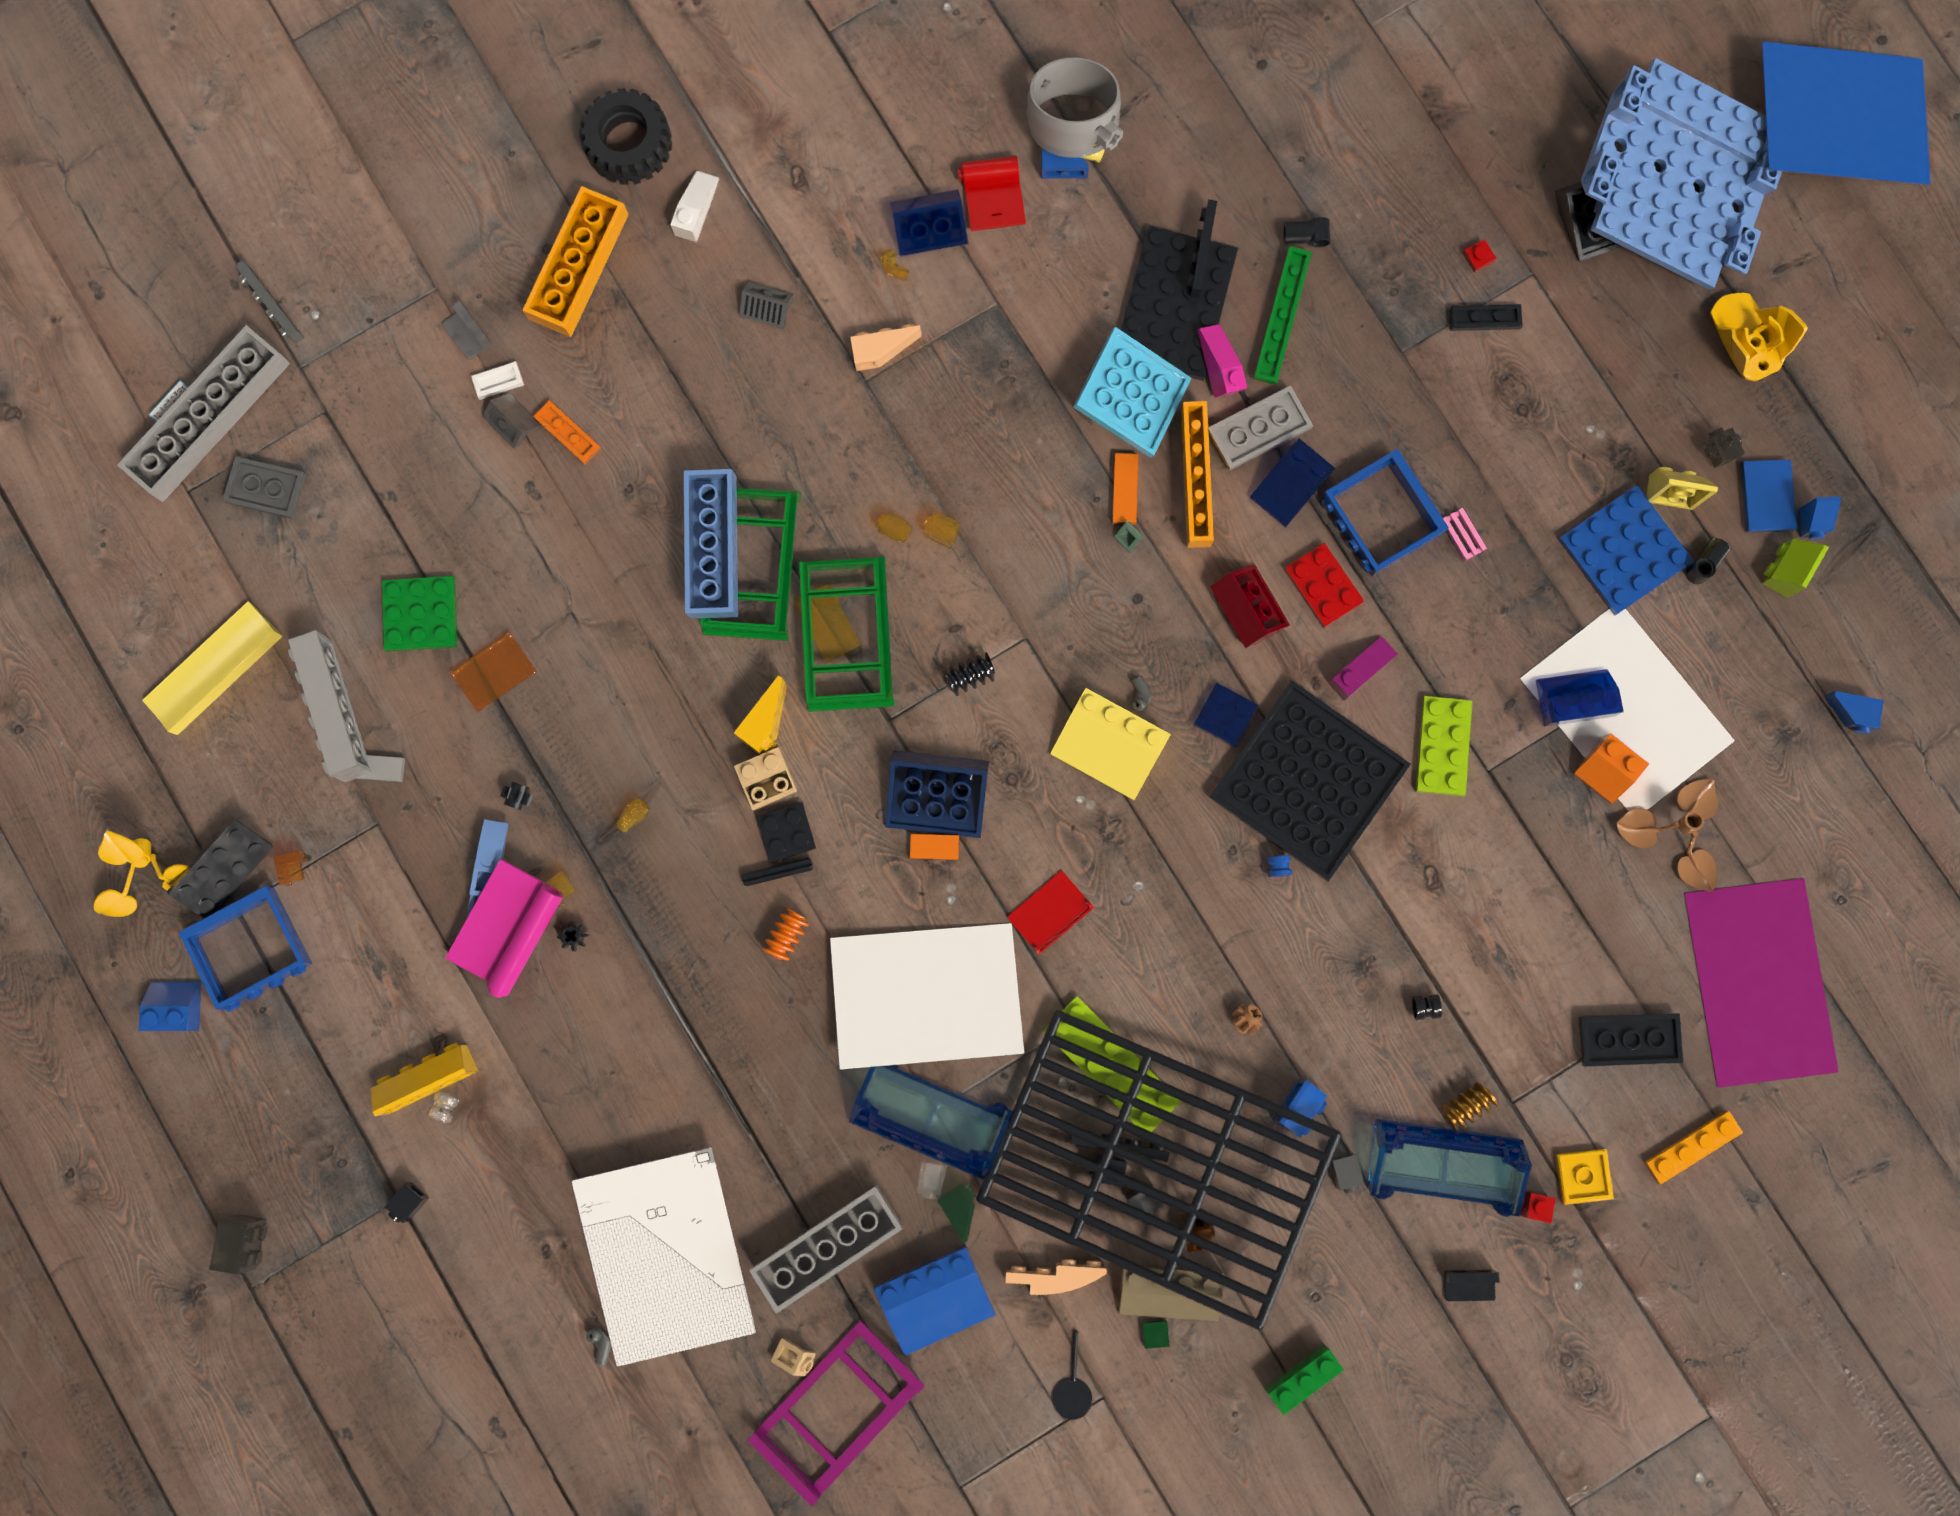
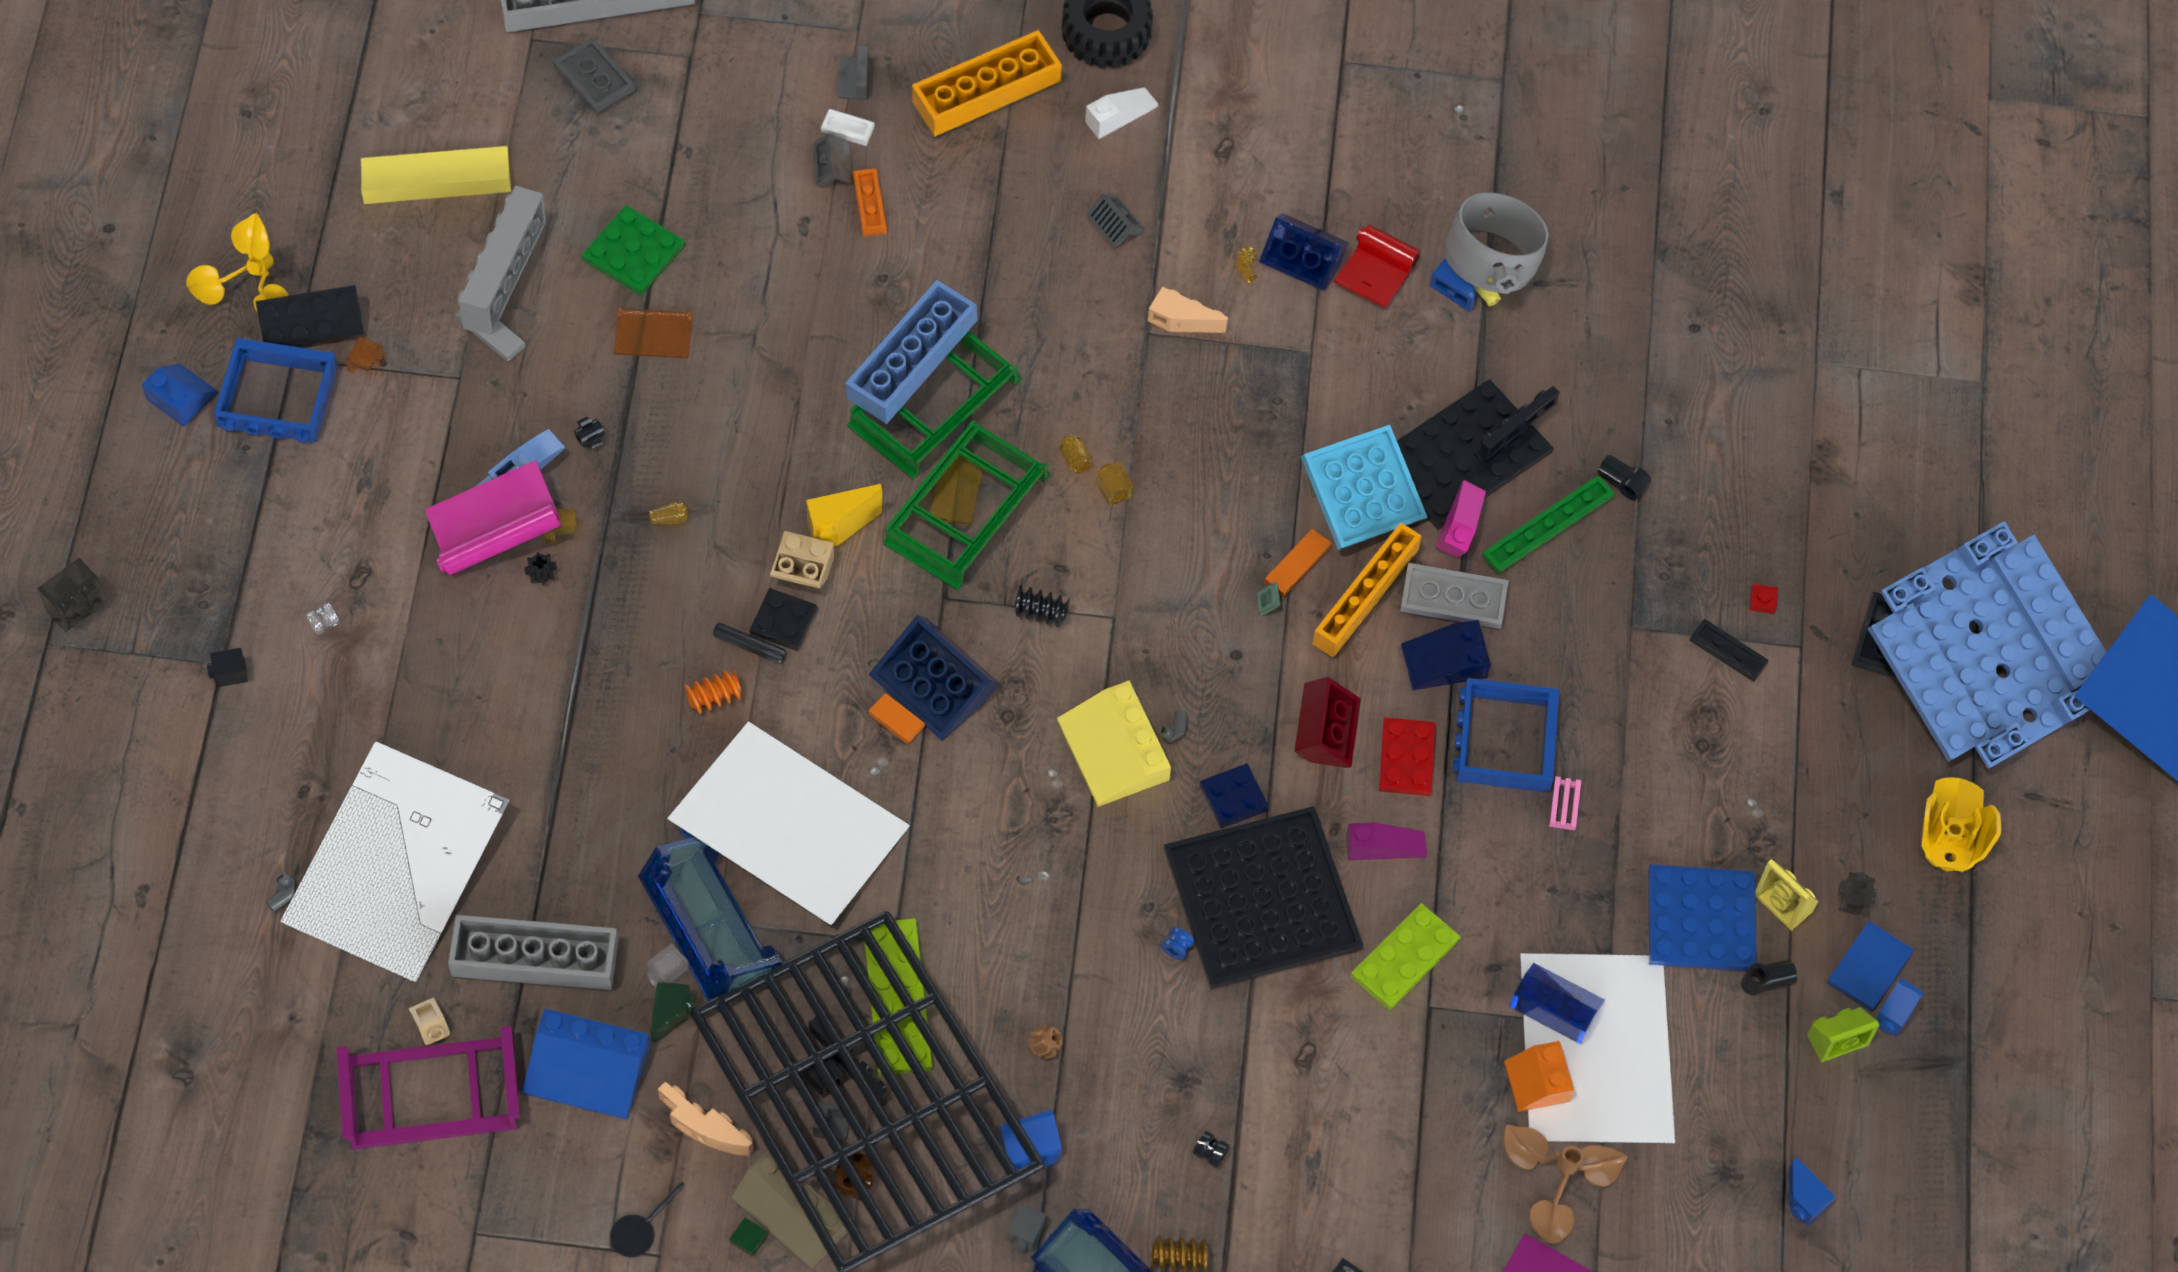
camera: 30 degrees right, 20 degrees down
yellow slope [370,1043,478,1116] -> none
red piece [1007,870,1094,955] -> none

